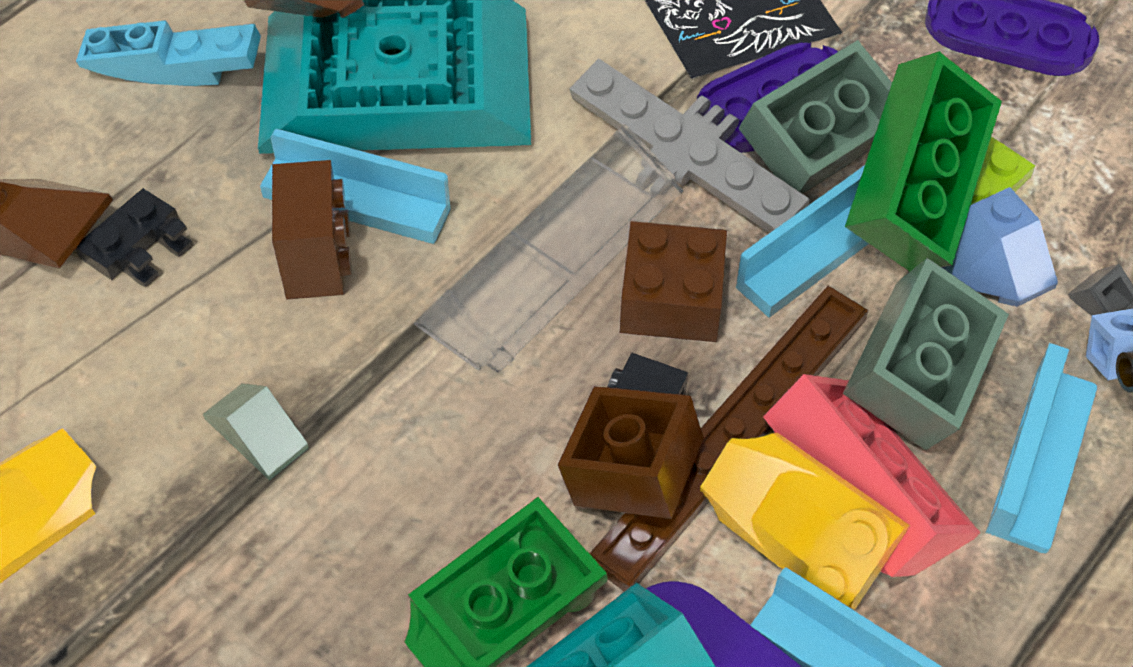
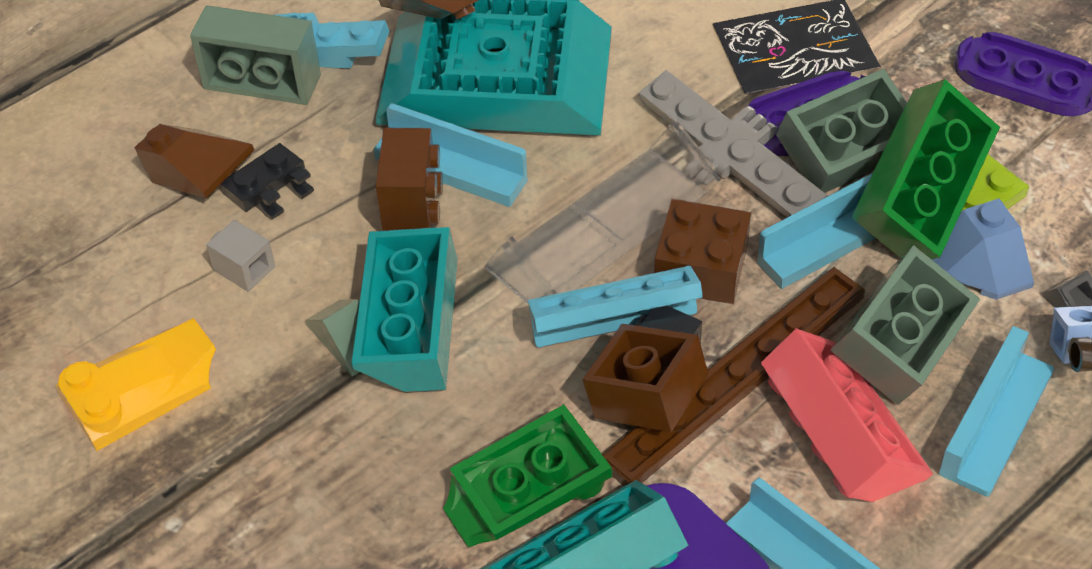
camera: 10 degrees right, 5 degrees down
yellow slope [700,432,910,611] -> none
none -> sand green brick [190,5,321,105]
none -> light grey brick [206,220,276,292]
none -> teal slope [351,227,458,392]
none -> medium azure panel [527,266,703,347]

